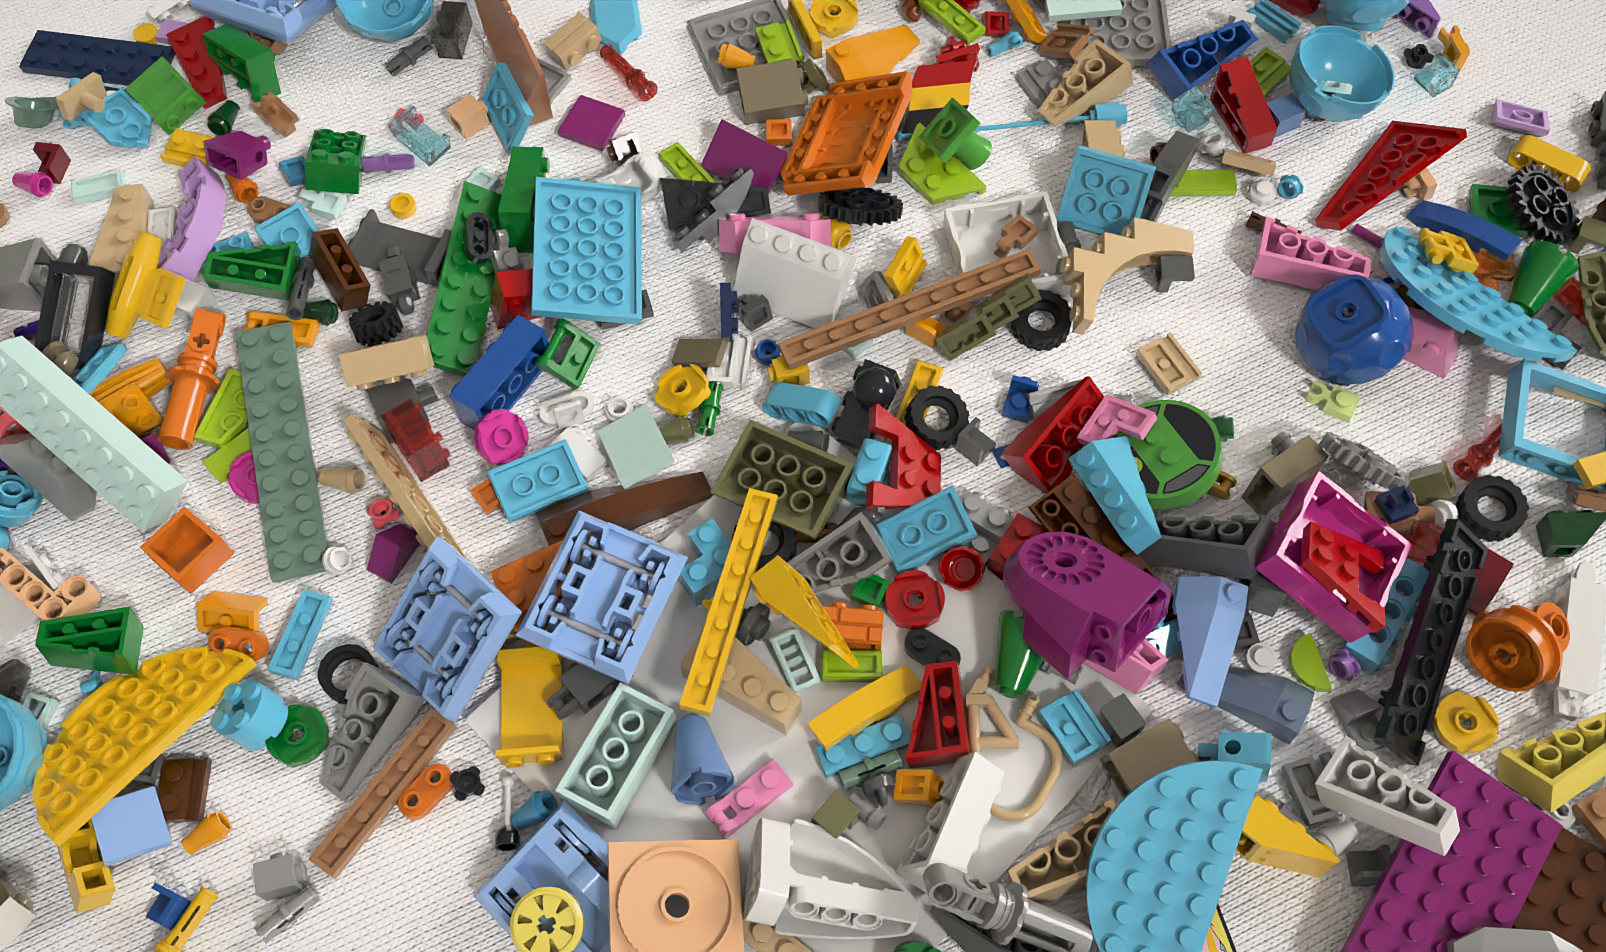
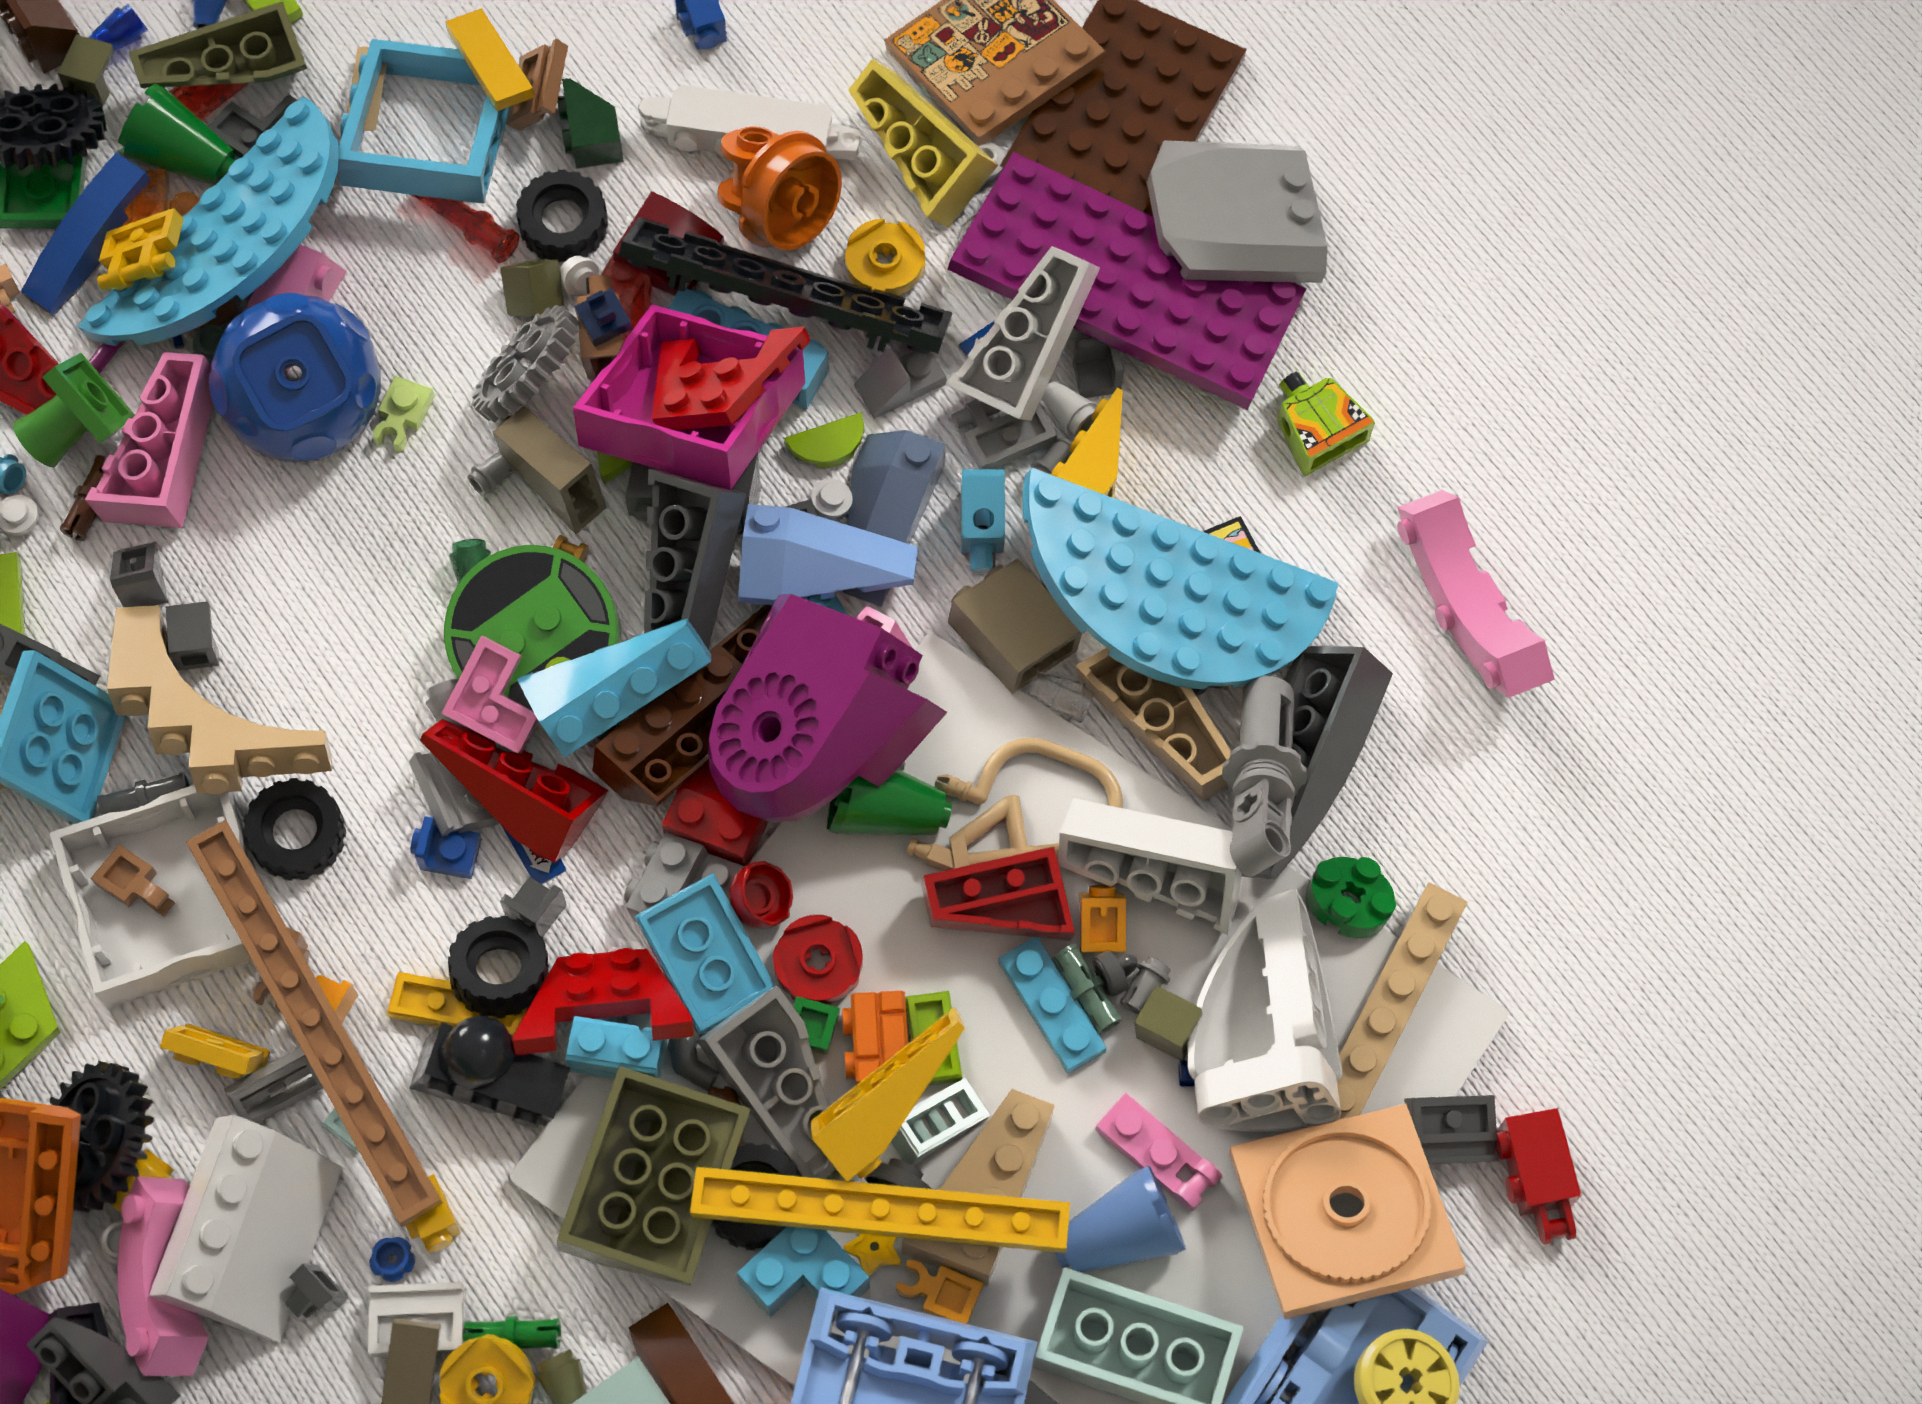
camera: 105 degrees left, 5 degrees up
dark blue plate [720,282,739,342] -> none
medium azure beam [762,382,842,427] -> none
dark grey cone [787,430,829,452] -> none
yellow slope [807,665,922,751] -> none
black plate [904,628,961,667] -> none
olive slope [935,273,1042,361] -> none
medium azure plate [1038,689,1112,766] -> none
dark grey panel [1099,693,1146,748] -> none
tan plate [1136,332,1202,395] -> none
medium lavender plate [1328,648,1361,681] -> none
none -> bright green plant [13,353,135,468]
none -> dark grey slope [110,542,168,607]
none -> light orange plate [896,1260,984,1324]

